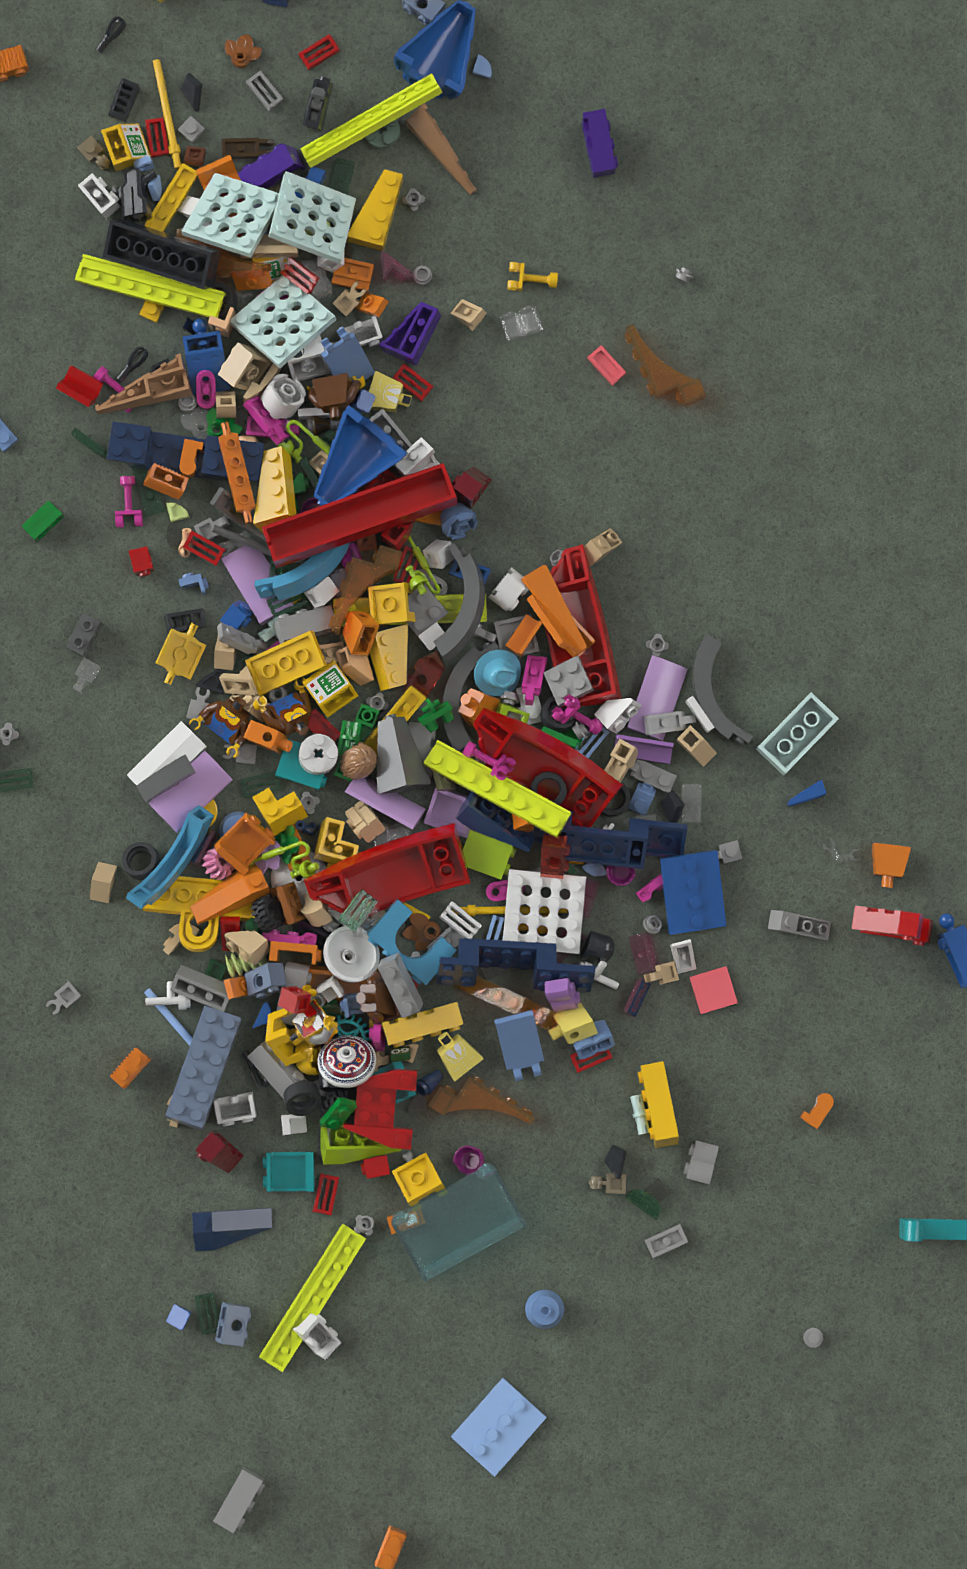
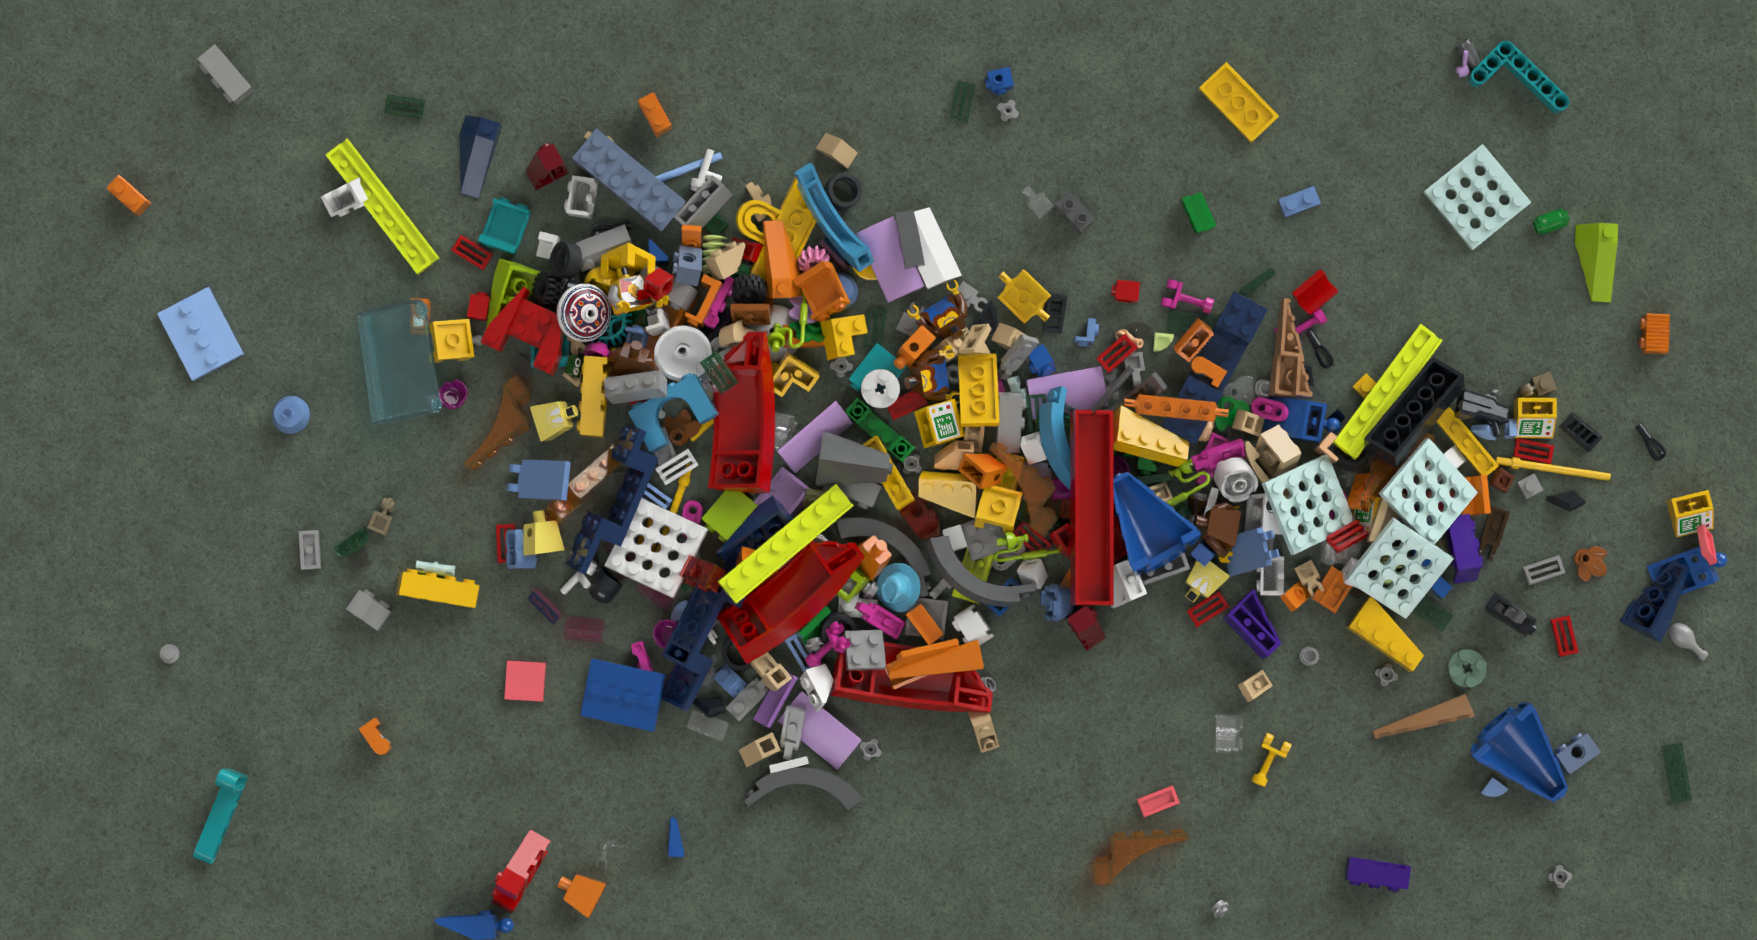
camera: 110 degrees right, 0 degrees up
light grey plate [46,981,82,1015] -> none
white brick [78,173,120,219] -> none
slope [166,1304,192,1331] -> none
sand blue brick [215,1302,251,1347] -> none
dark blue arm [296,820,318,836] -> none
neon yellow plate [300,74,443,168] -> none
green plate [320,1097,357,1130] -> none
green hips [338,720,362,755] -> none
medium nougat hair [340,742,377,780] -> none
tan brick [345,801,385,843] -> none
light grey plate [354,1215,374,1236] -> none
clear pink slope [380,250,413,284] -> none
dark blue cone [416,1070,443,1096] -> none
green hips [417,698,454,733] -> none
dark pink bar [462,741,516,780] -> none
black tyre [530,771,567,805] -> none
medium lavender brick [545,978,581,1012] -> none
black piece [605,1145,627,1179] -> none
light grey plate [643,915,662,934] -> none
tan plate [644,961,679,985] -> none
white slope [670,939,696,974] -> none
light grey plate [718,840,742,864] -> none
light aqua brick [756,692,839,776] -> none
light grey slope [768,910,831,941] -> none

